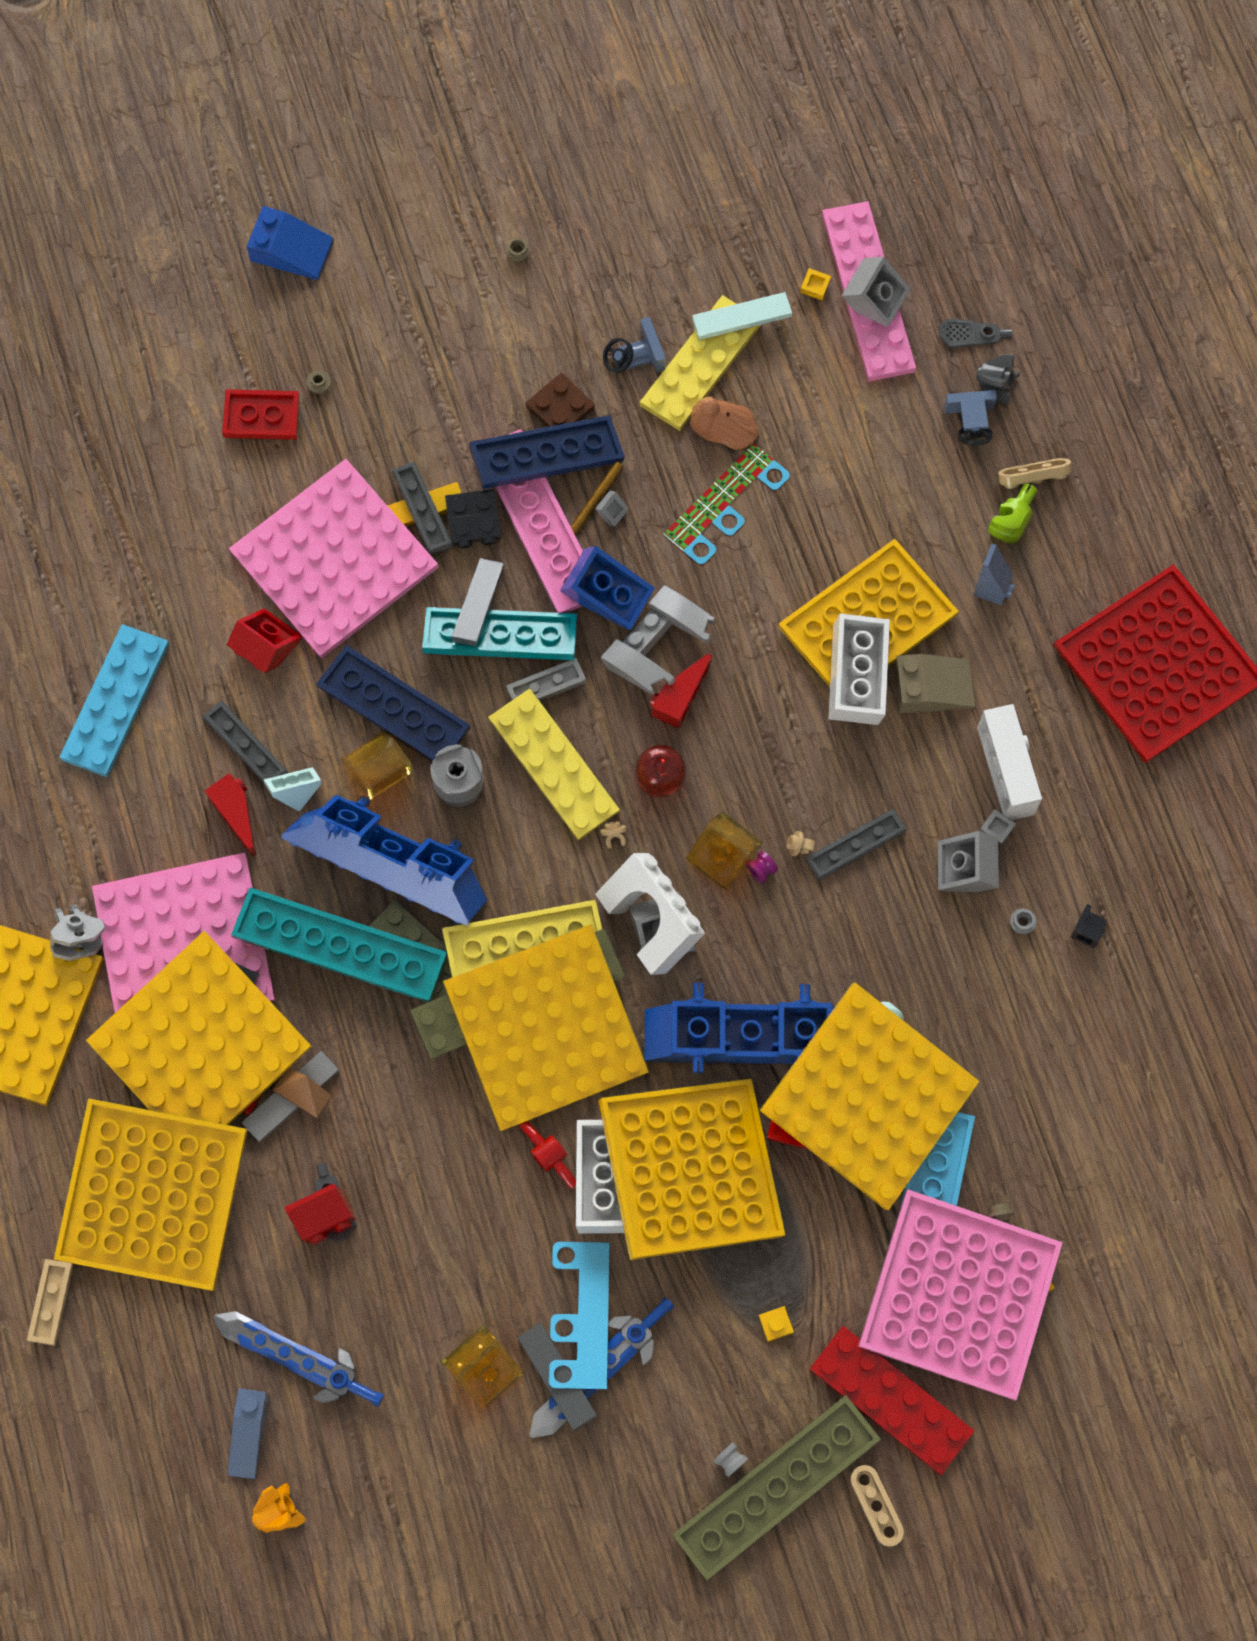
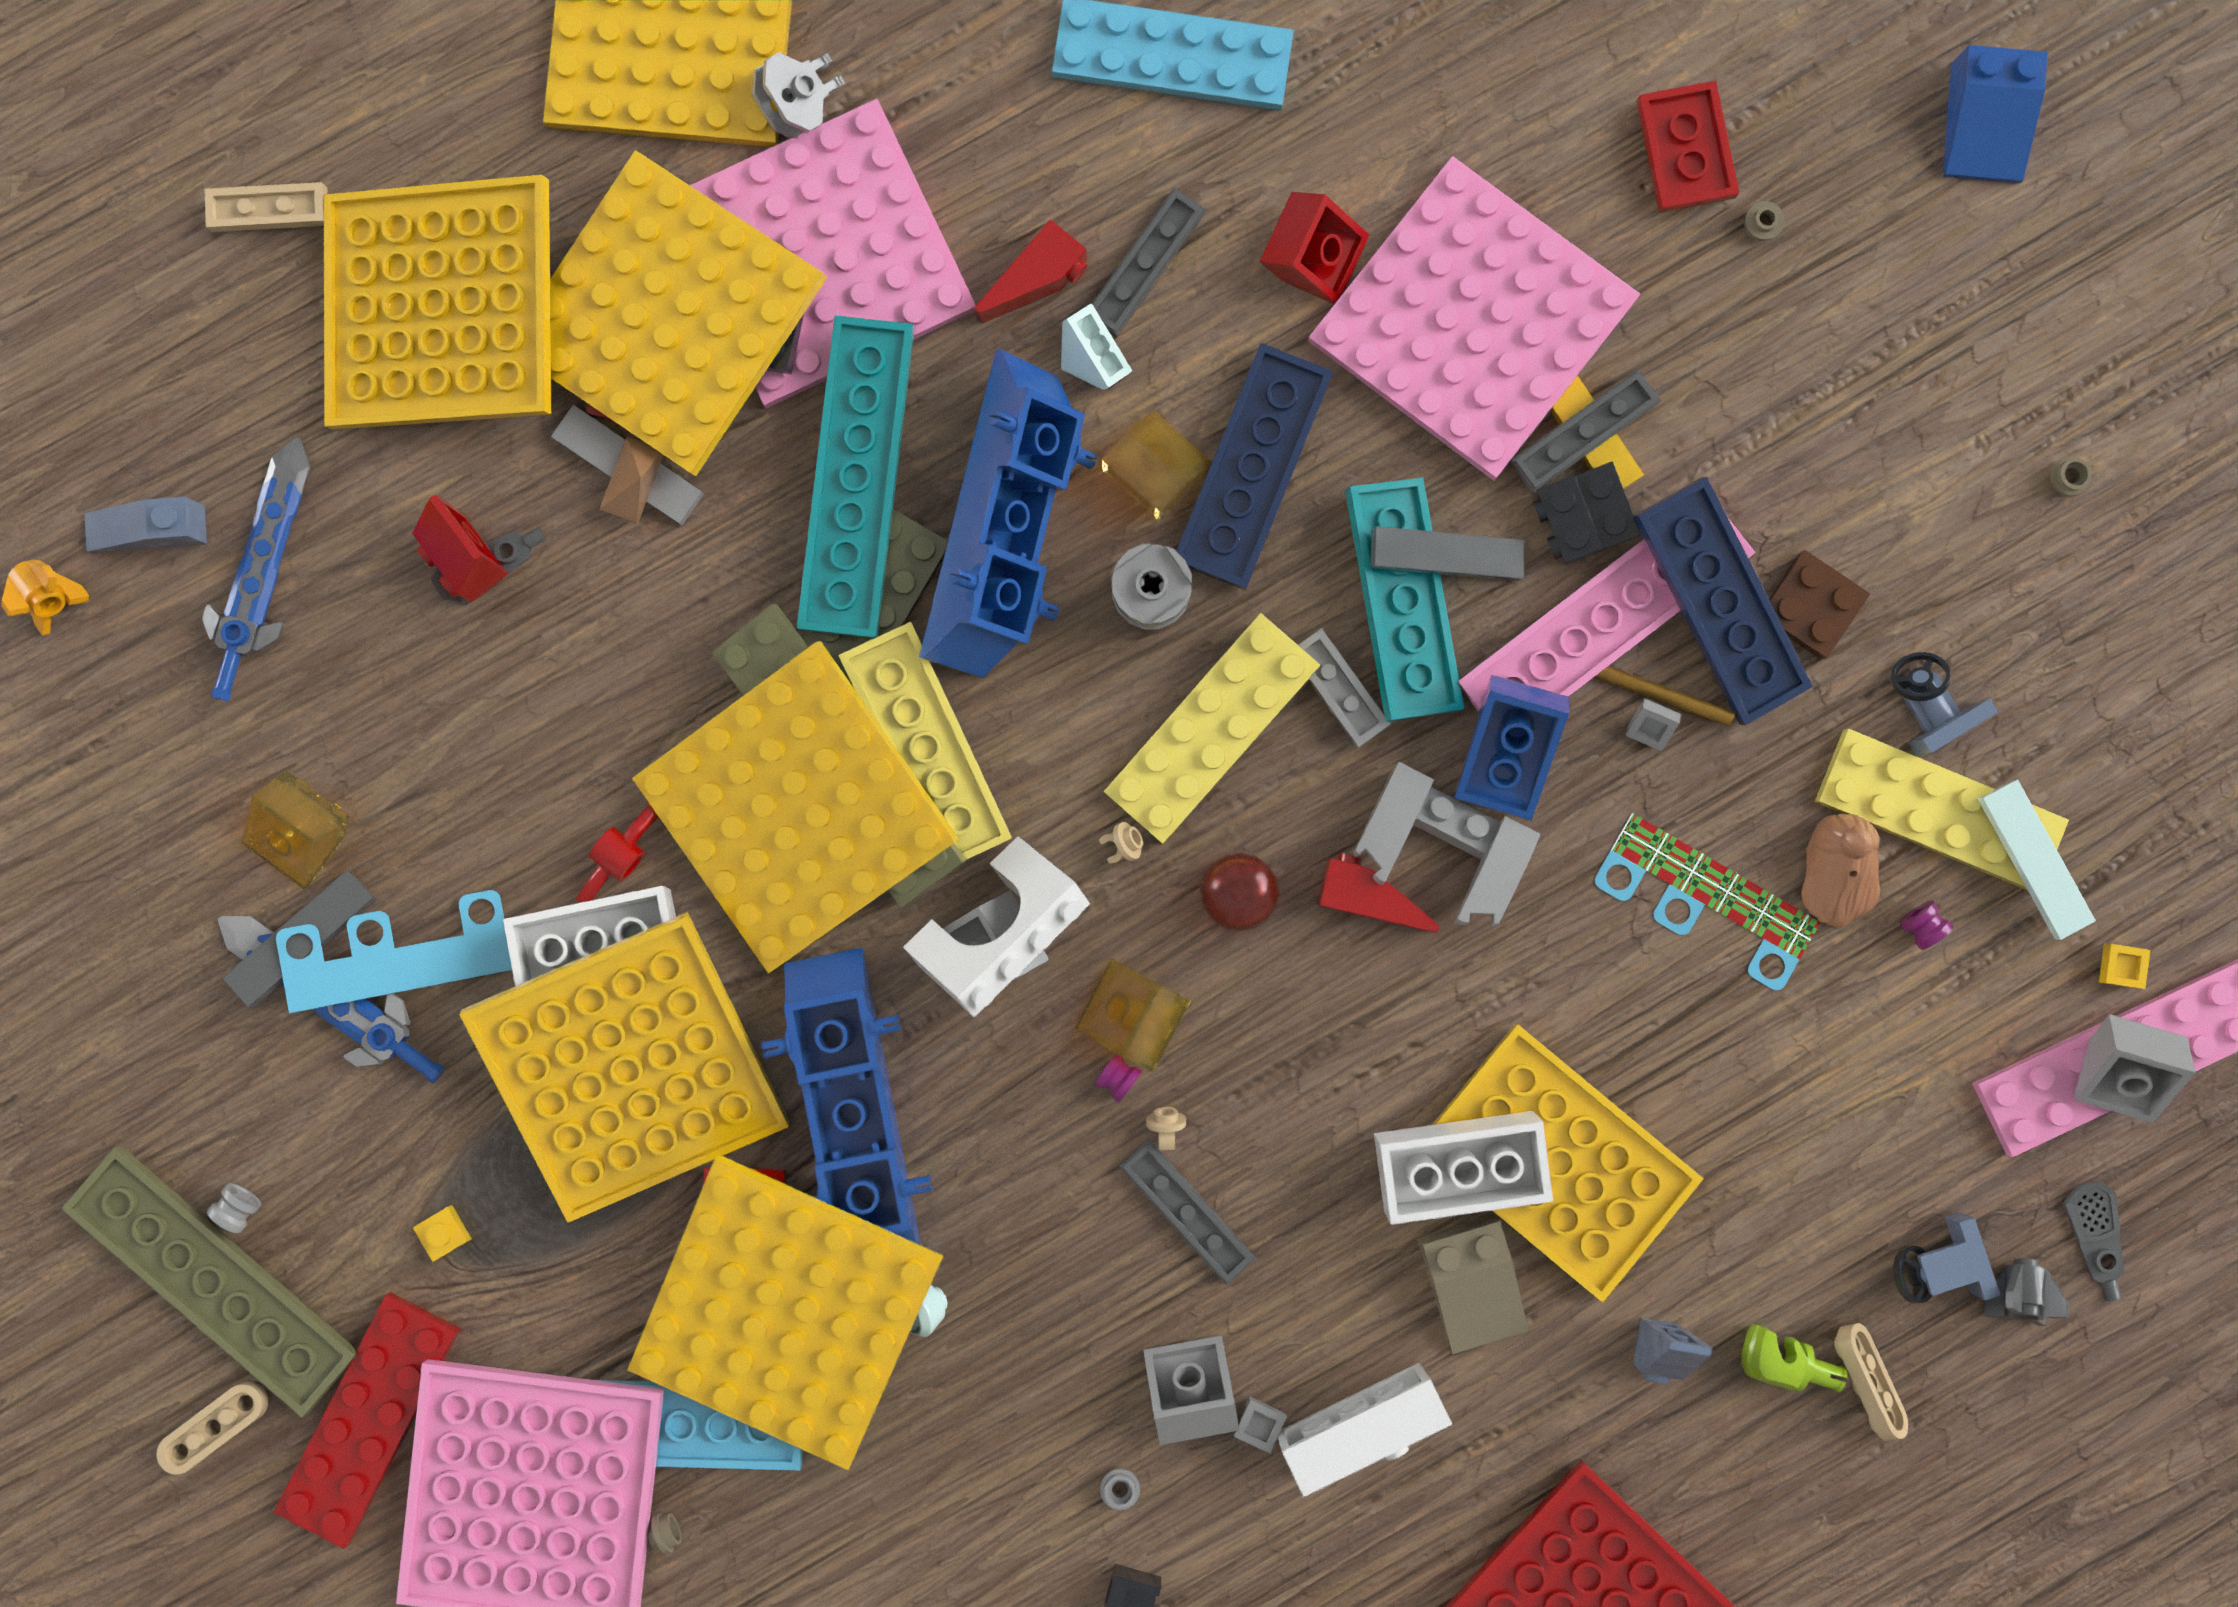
camera: 80 degrees right, 15 degrees up
none -> magenta wheel [1900,901,1953,950]

